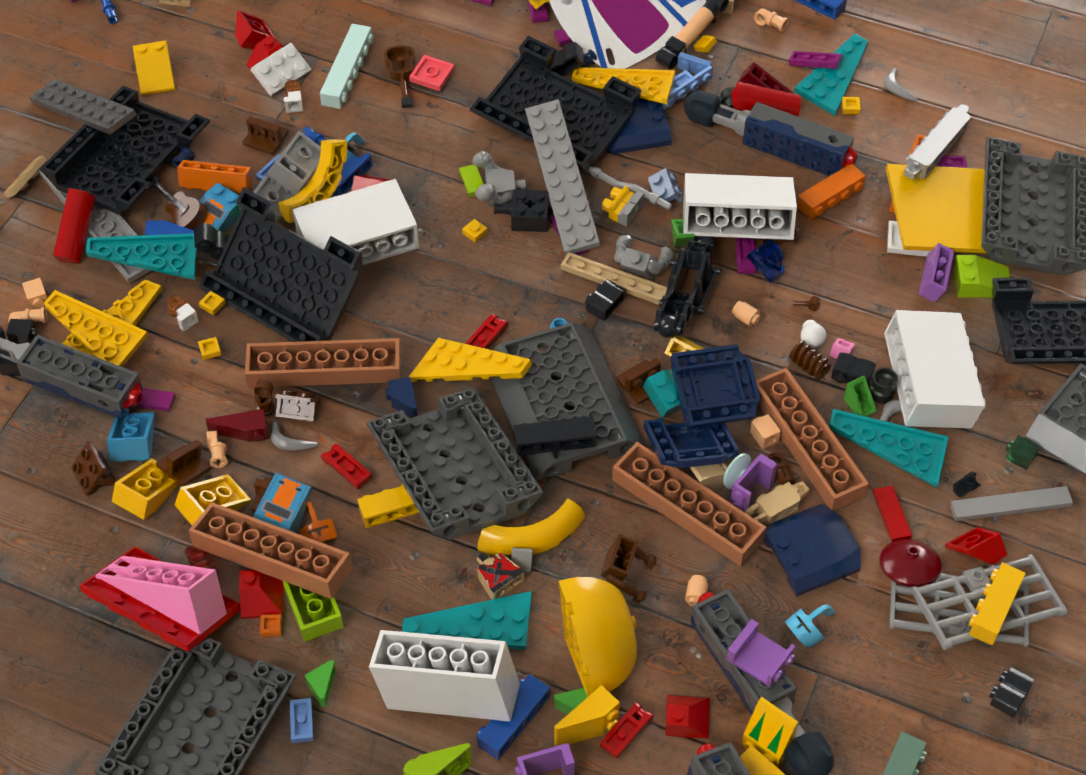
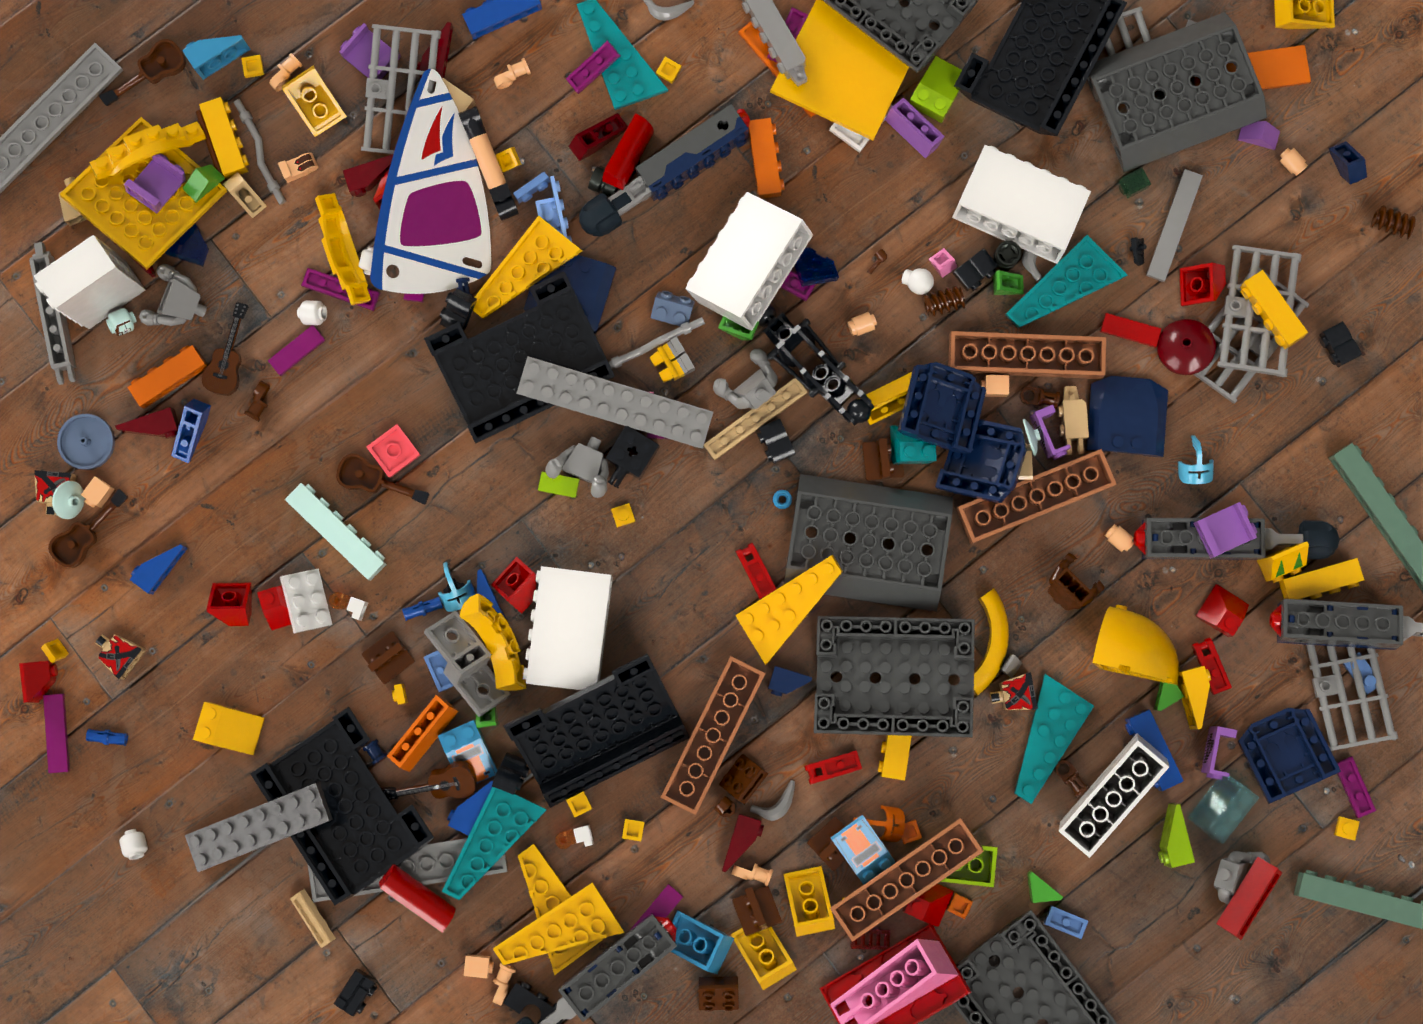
camera: 60 degrees left, 30 degrees up
black brick [514,416,597,456] -> none
none -> white head [119,829,148,860]
none -> yellow plate [392,684,408,705]

